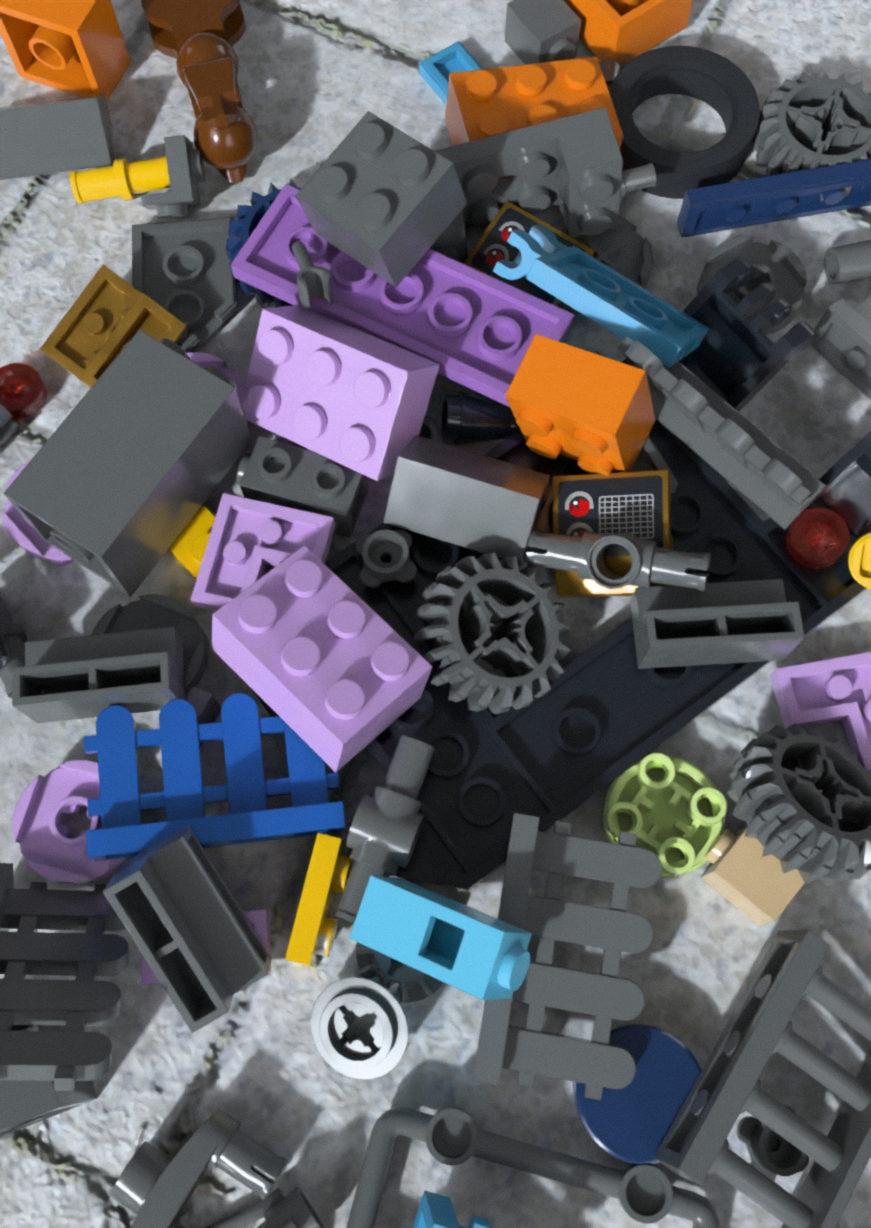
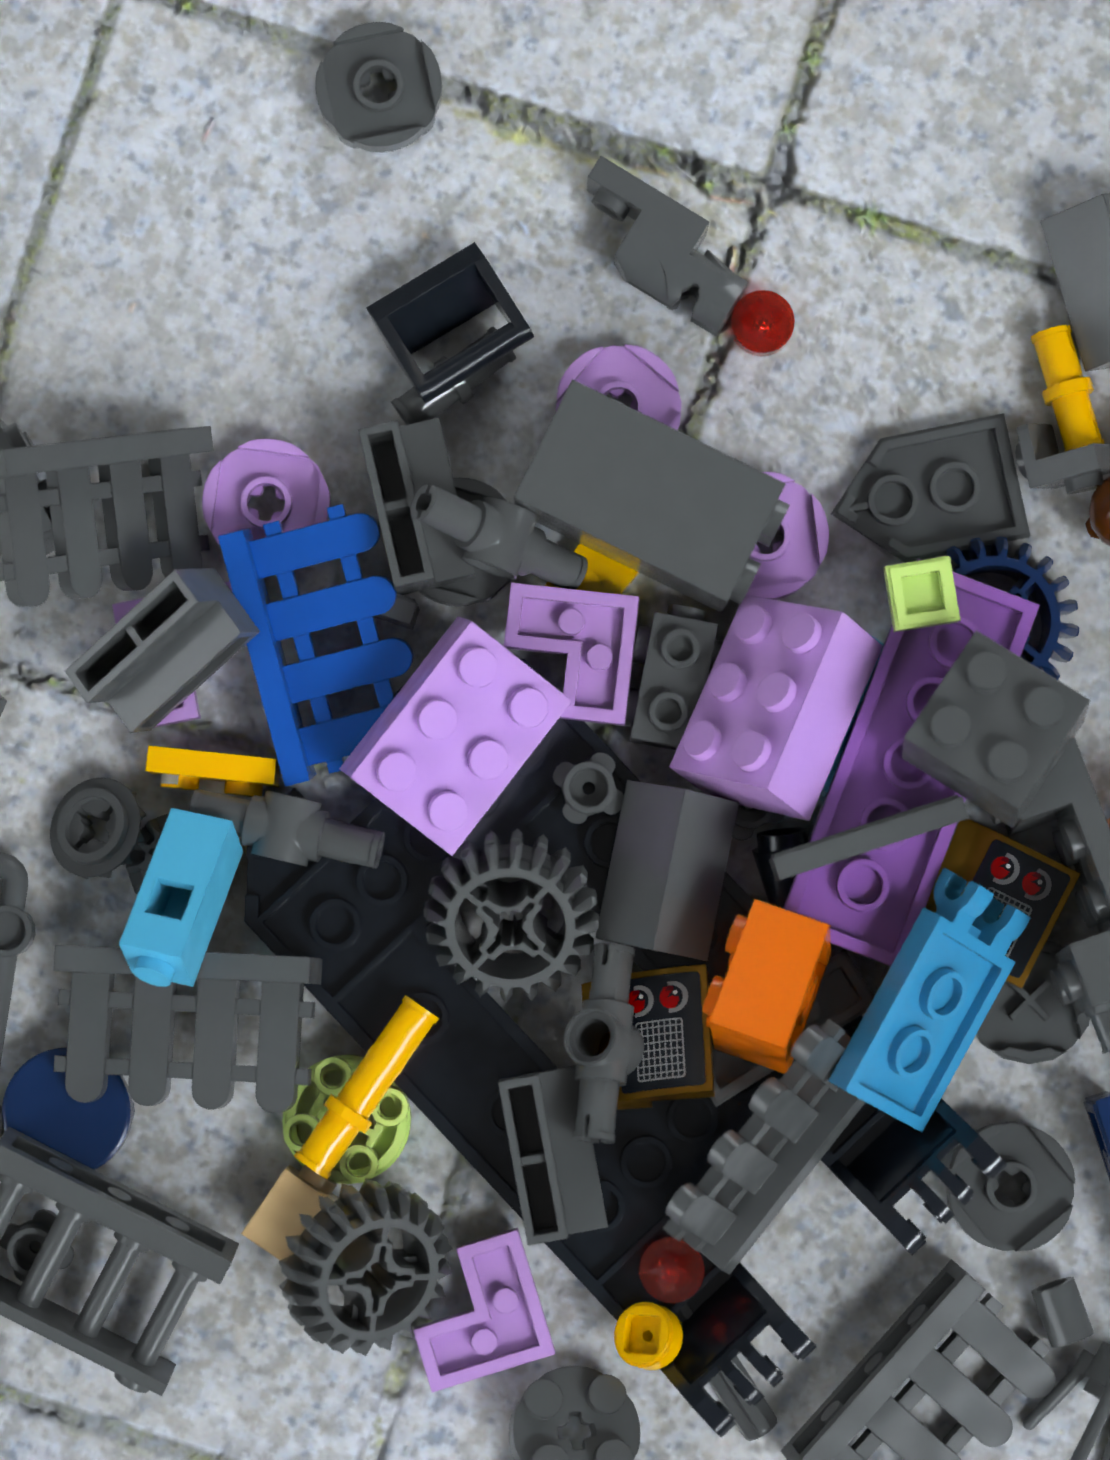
camera: 80 degrees right, 15 degrees up
pearl gold slope [40,264,188,388] -> none
dark grey hand [292,241,334,310] -> none
none -> yellow pin [294,995,439,1180]
none -> dark grey pin [411,484,588,589]
none -> dark grey tile [768,794,969,881]
none -> yellowish green tile [883,556,960,632]

